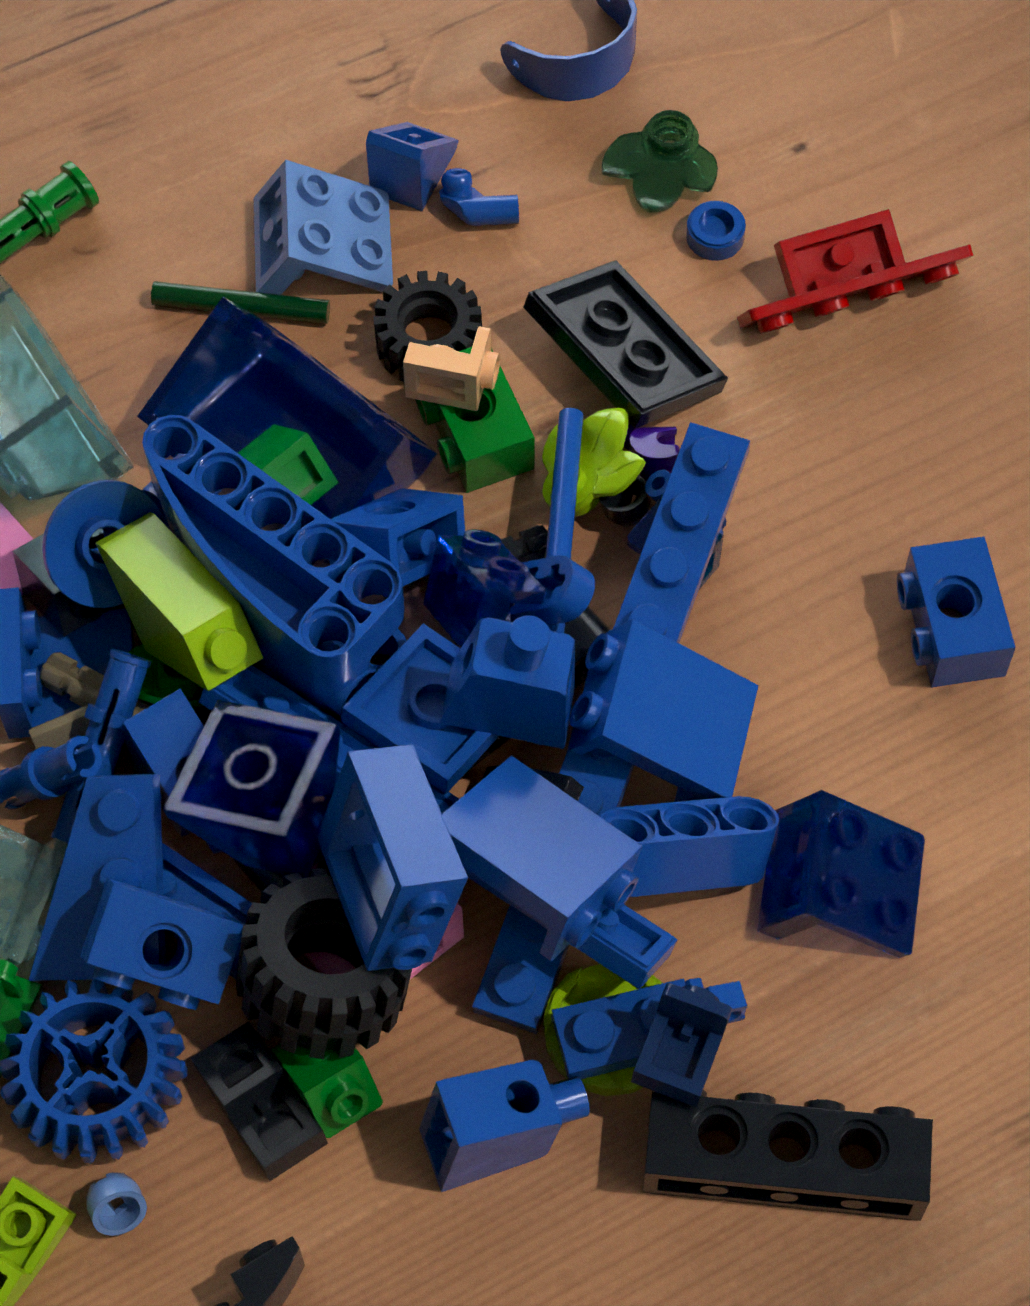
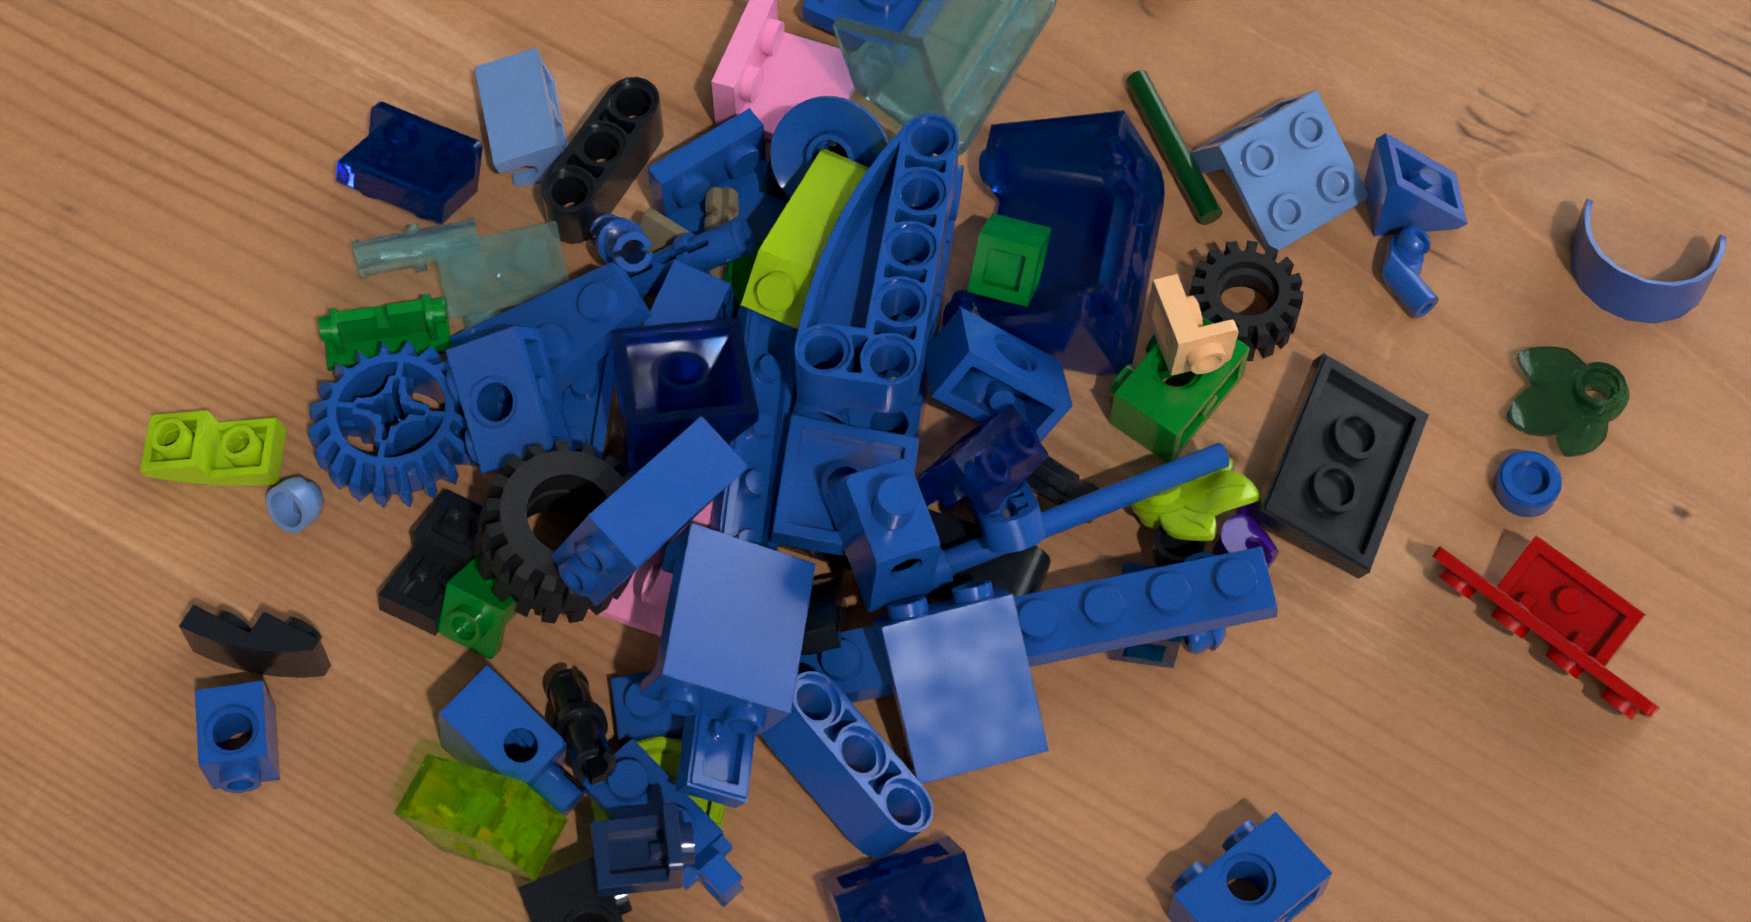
camera: 60 degrees right, 0 degrees up
none -> clear neon green brick [394,754,568,881]
none -> black pin [546,669,616,785]

